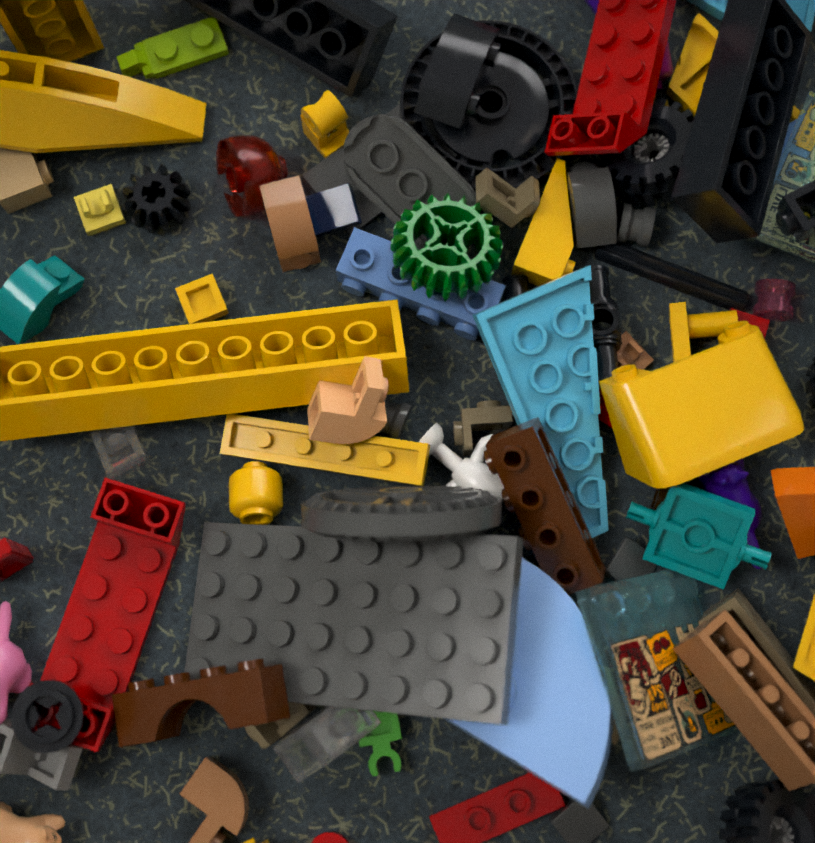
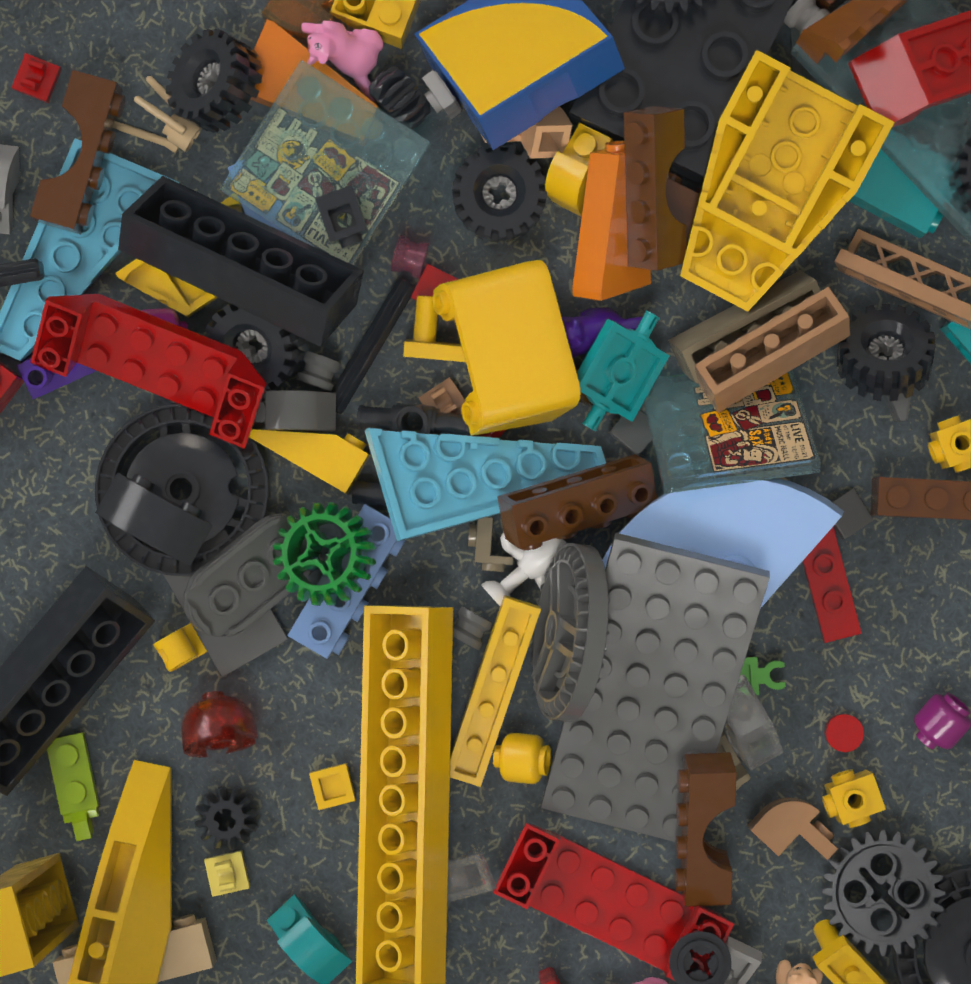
camera: 85 degrees left, 10 degrees up
medium nougat brick [259,175,321,272] -> none
dark blue tile [305,183,362,238] -> none
light nougat brick [307,356,388,444] -> none
dark tan bracket [476,167,540,228] -> none

